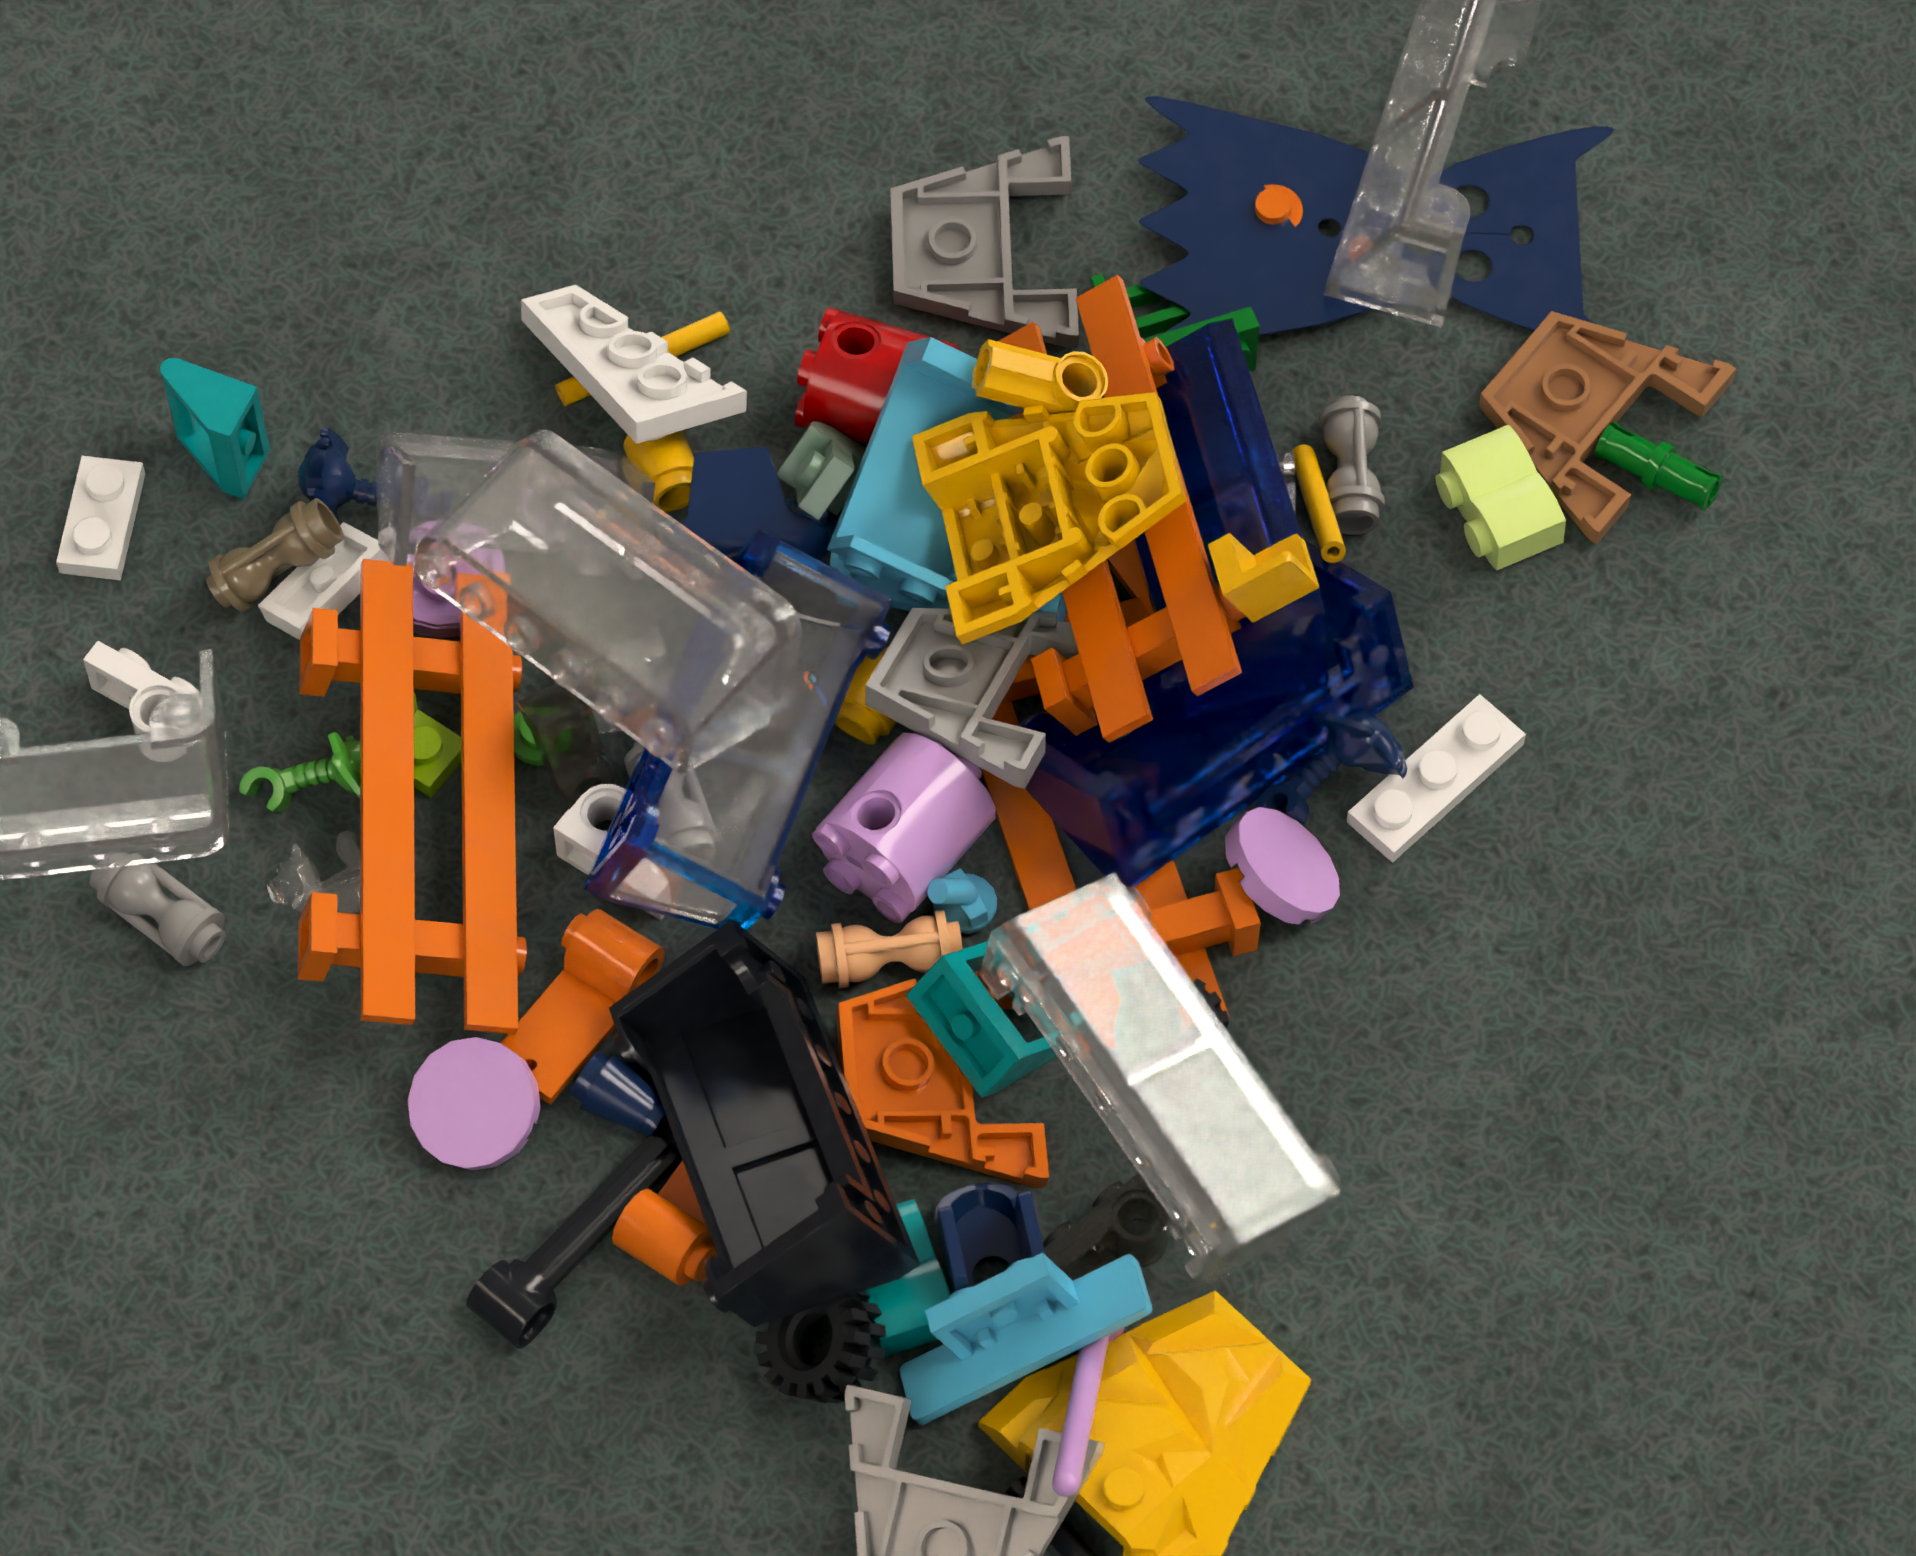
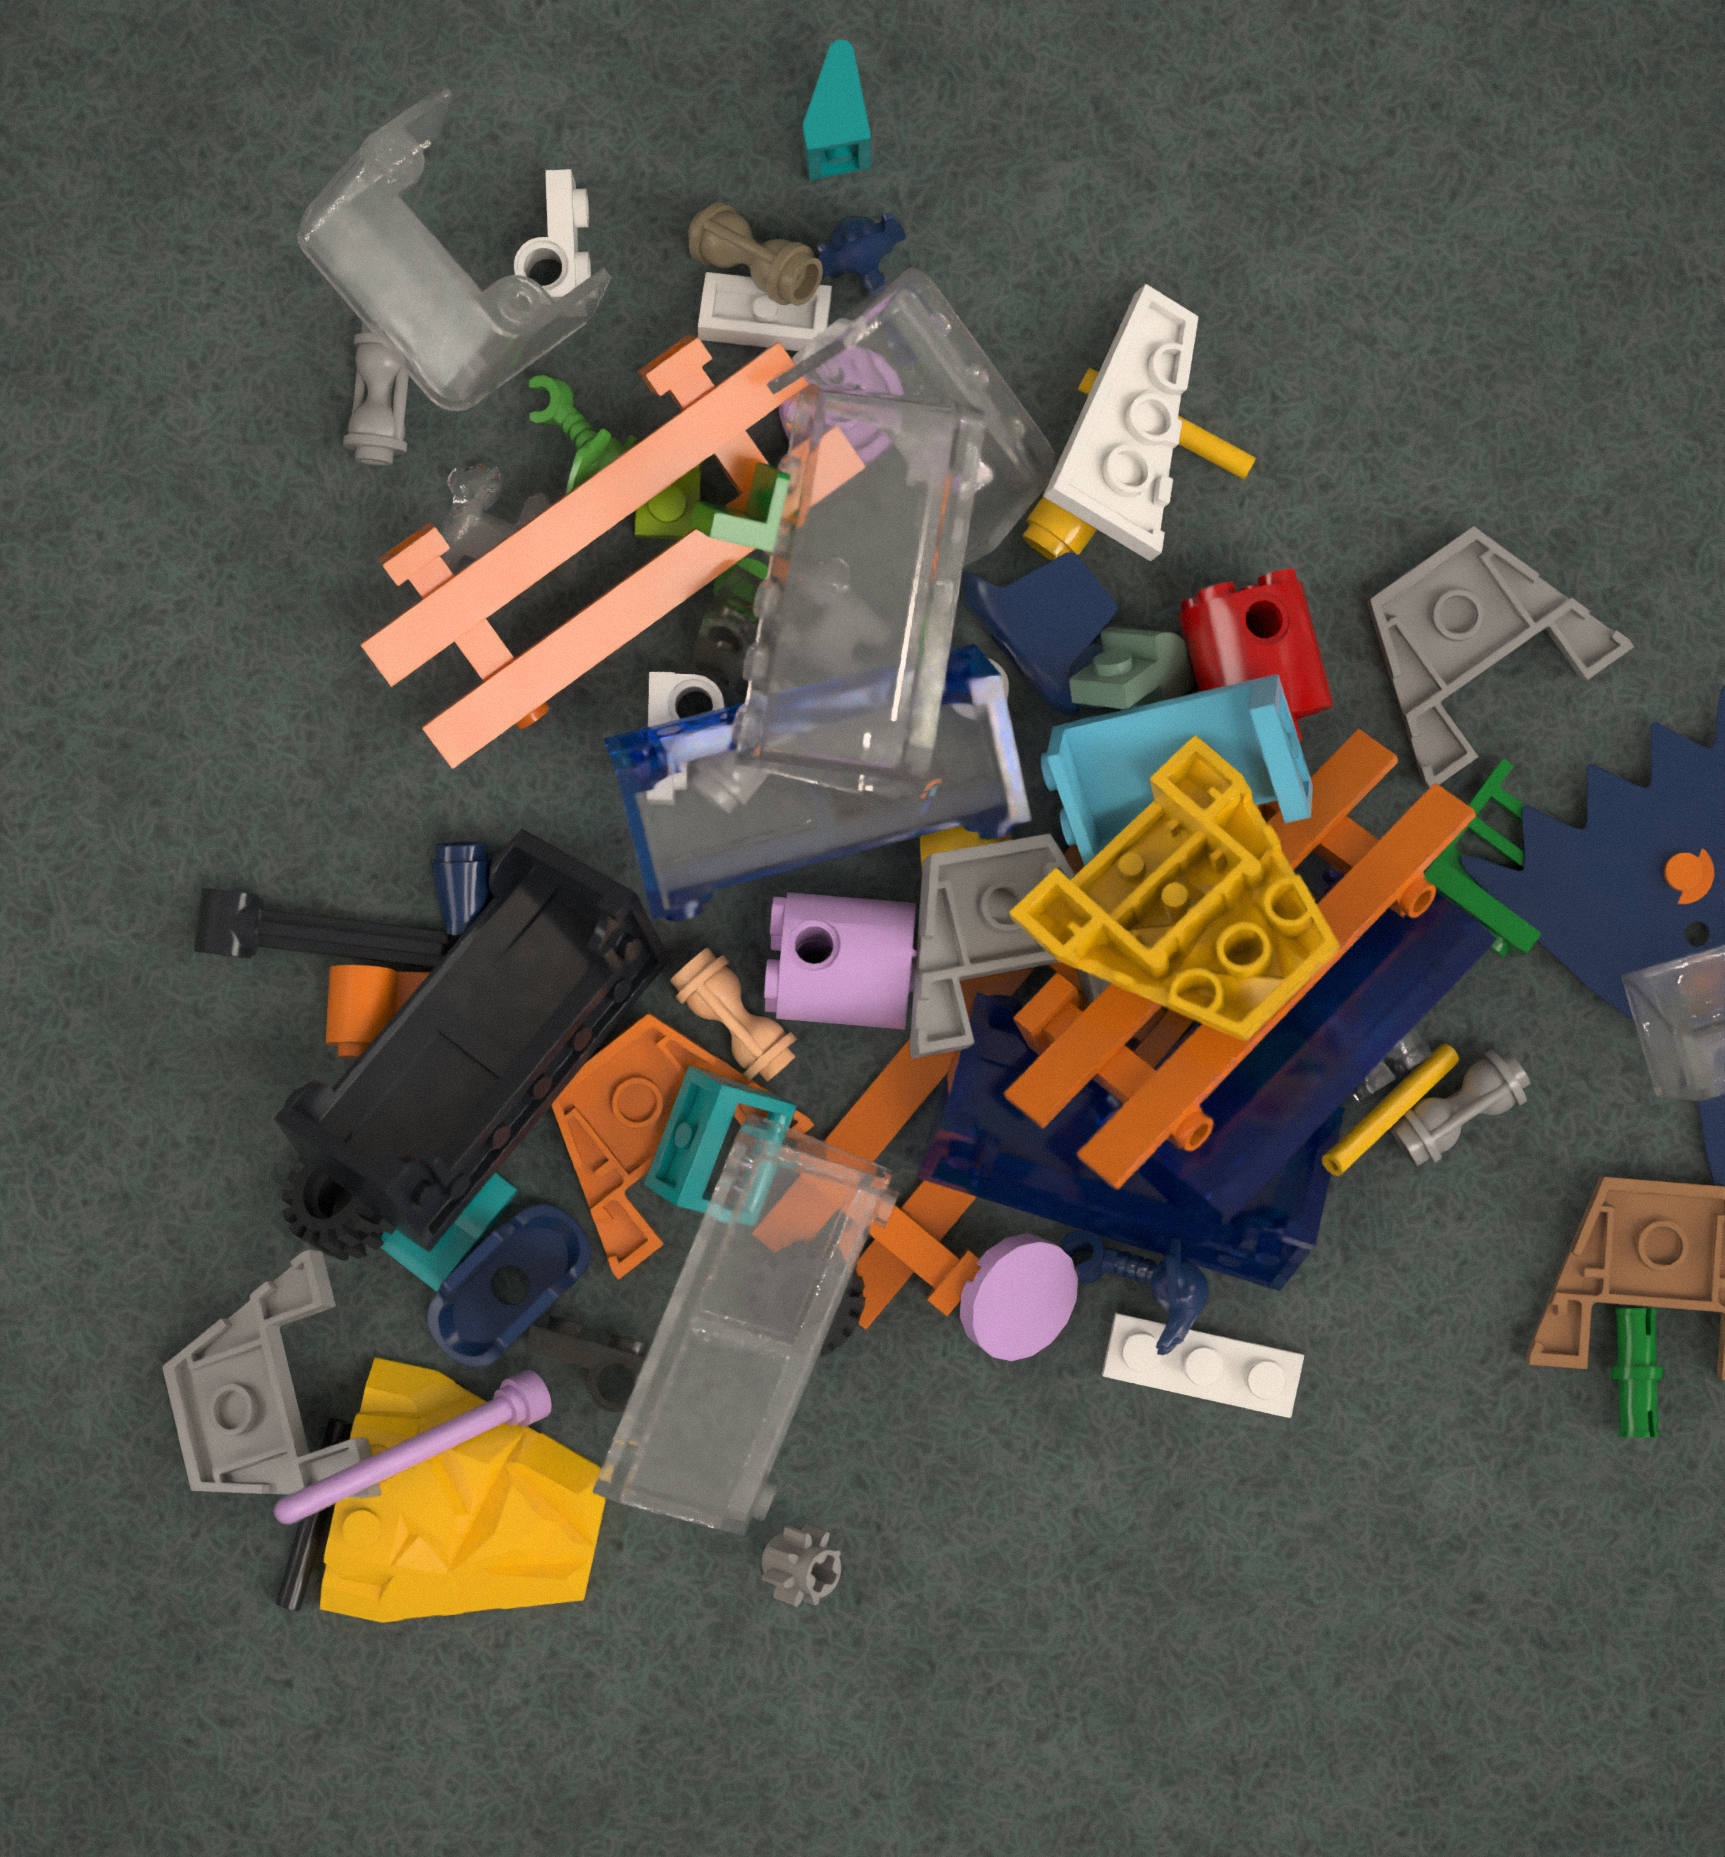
camera: 60 degrees right, 25 degrees up
white plate [56,456,145,580] -> none
lavender tile [408,1037,541,1171] -> none
orange door [500,909,665,1105] -> none
medium azure bracket [899,1252,1152,1425] -> none
medium azure plate [927,868,997,934] -> none
yellow piece [971,339,1108,414] -> none
yellow panel [1208,533,1320,623] -> none
yellowish green brick [1435,425,1566,571] -> none
none -> panel [690,462,791,552]
none -> light grey gear [762,1524,841,1607]

